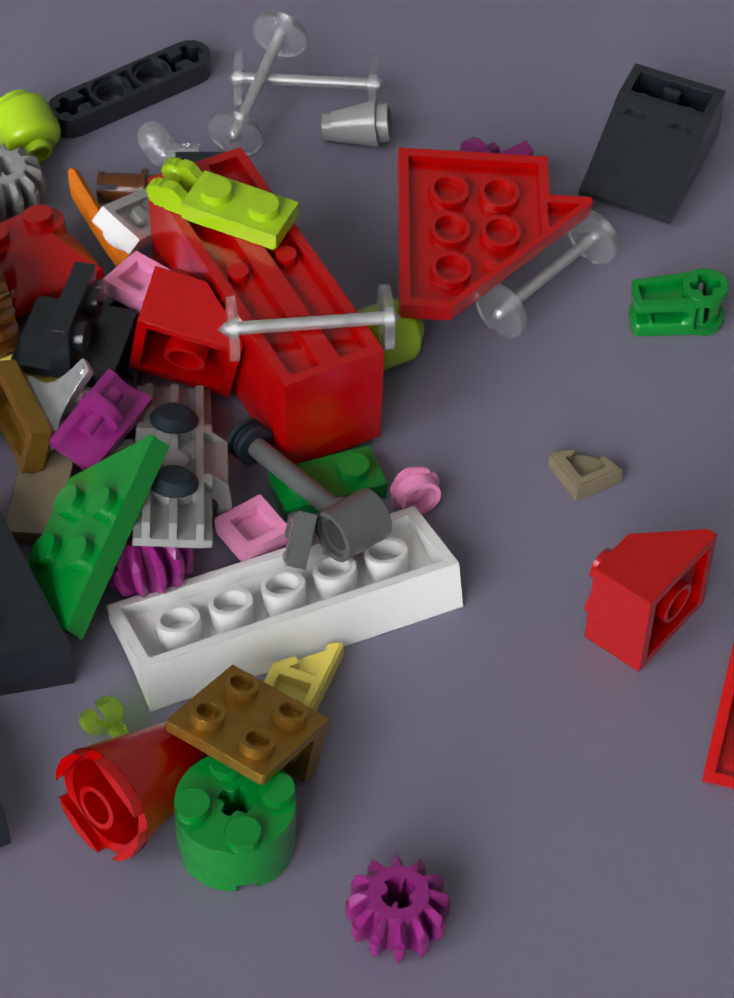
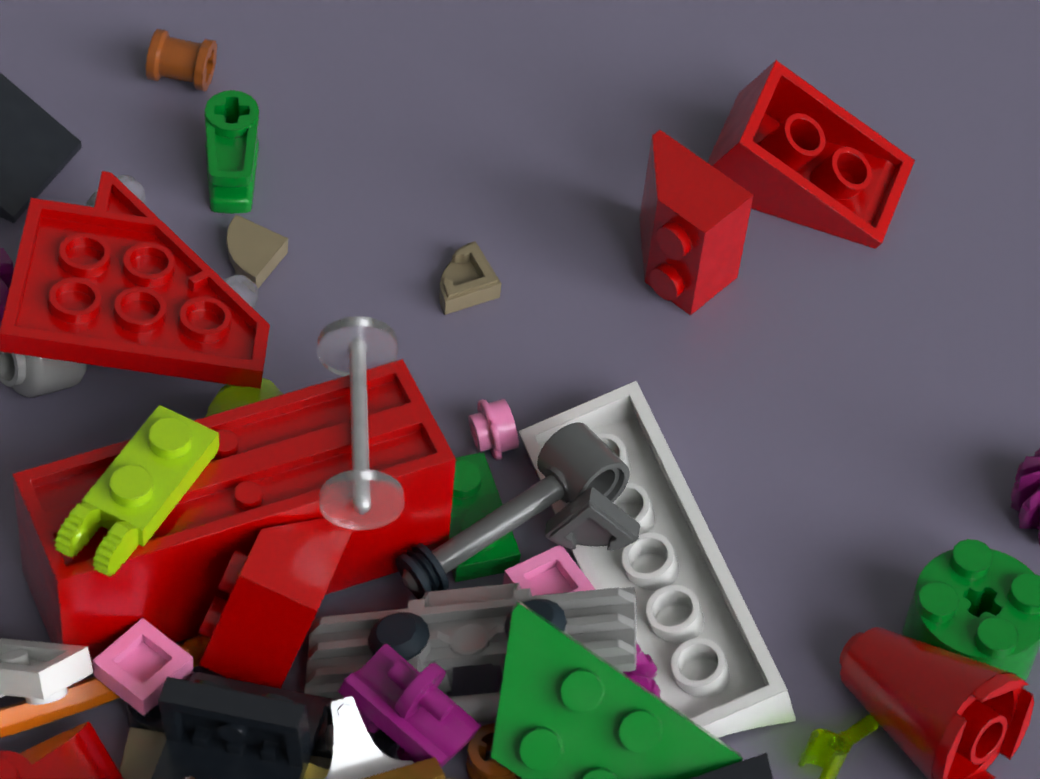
camera: 90 degrees left, 0 degrees up
pearl gold bracket [166,664,329,785] -> none
light yellow tile [264,642,344,711] -> none
none -> dark tan tile [227,214,288,292]

